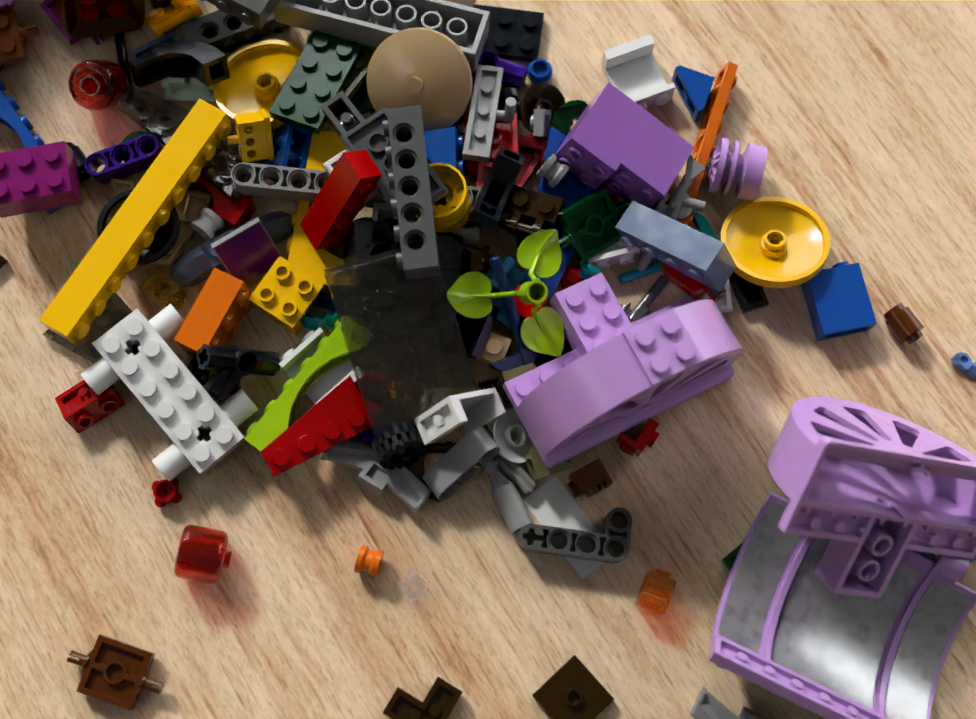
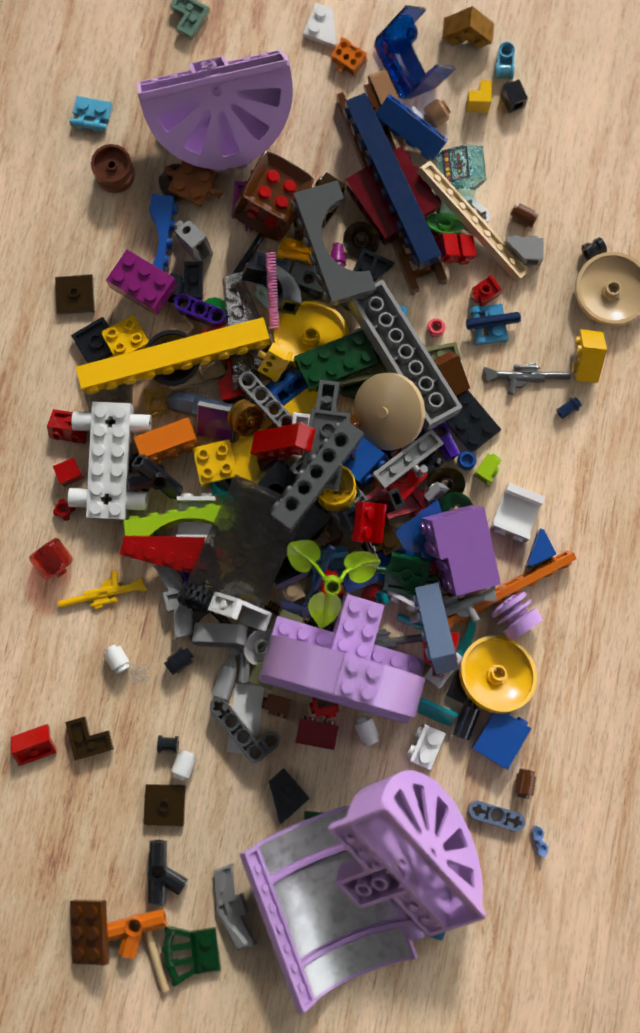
camera: 45 degrees right, 5 degrees up
clear red head [68,59,128,110] -> none
white wheel [190,207,225,241] -> none
orange wheel [354,545,384,578] -> none
light grey wheel [536,154,570,188] -> none
clear orange brick [634,568,677,615] -> none
none -> red panel [53,458,84,487]
none -> yellow piece [58,571,148,610]
none -> black plate [71,317,113,363]
none -> yellow bracket [102,315,149,356]
none -> white brick [103,644,130,675]
none -> black bush [157,735,179,754]
none -> black brick [164,647,194,675]
none -> white brick [171,749,196,781]
none -> light grey torso [174,220,213,262]
none -> black plate [184,261,203,300]
none -> pearl gold wheel [227,399,264,436]
none -> bright pink piece [265,252,280,329]
none -> black wing [269,768,310,824]
none -> dark red brick [295,715,339,750]
none -> red bracket [352,501,387,544]
none -> white brick [354,716,379,747]
none -> white bracket [407,724,446,770]
none -> teal slope [417,698,458,727]
none -> black wheel [453,699,480,741]
none -> sand blue beam [468,800,525,831]
none -> lime brick [473,453,501,486]

